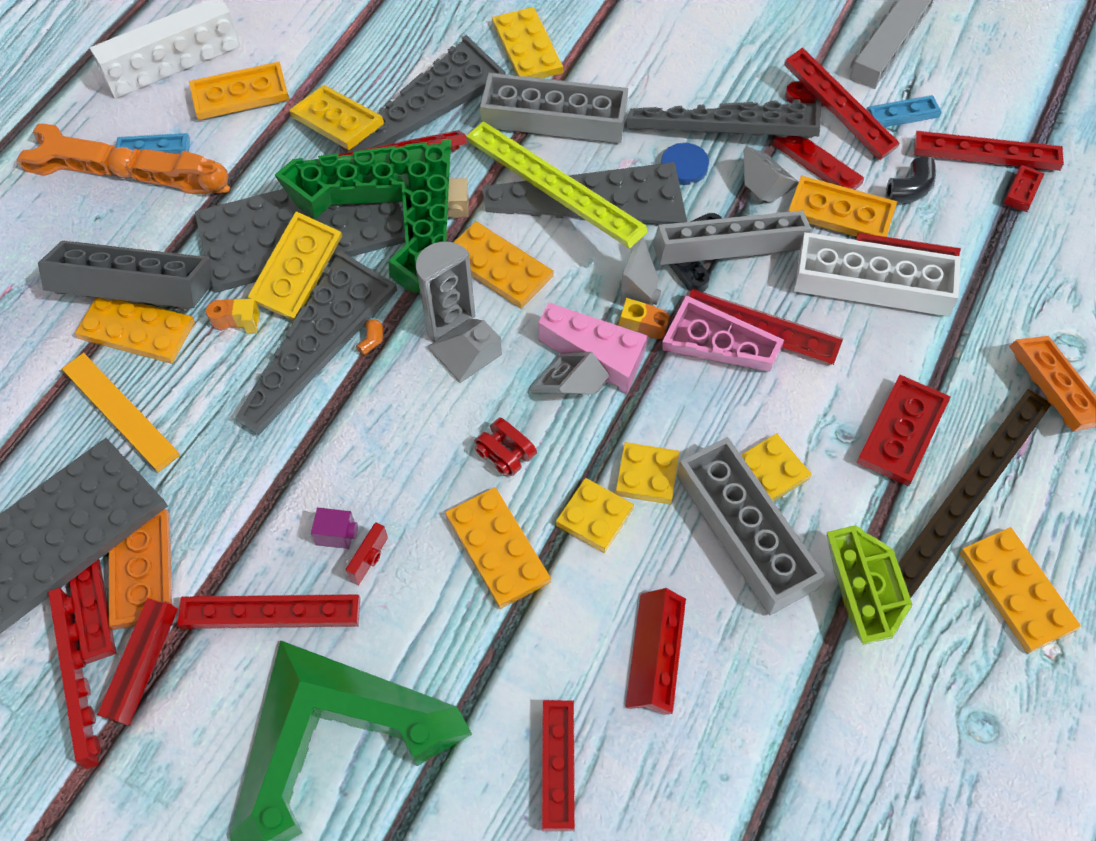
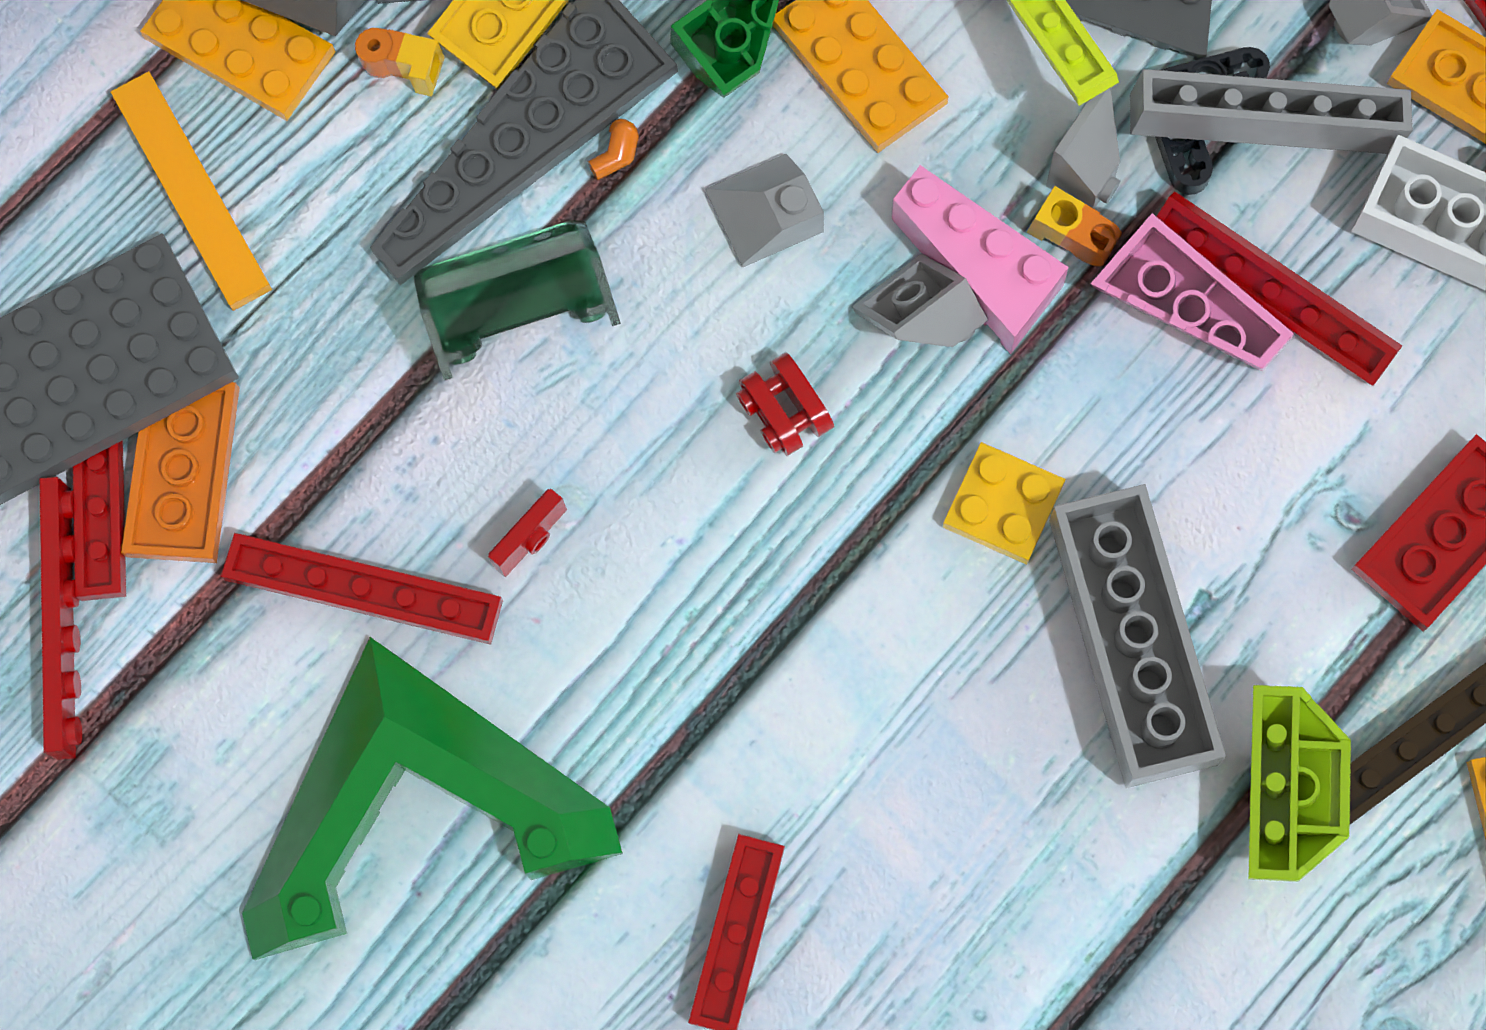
camera: 20 degrees right, 15 degrees up
red panel [97,598,178,726] -> none
magenta brick [311,507,358,549] -> none
light grey brick [416,242,475,342] -> none
light orange plate [445,487,551,609] -> none
yellow plate [556,478,634,553] -> none
red panel [625,588,686,715] -> none
yellow plate [741,433,812,502] -> none
none -> clear green windscreen [414,220,621,381]

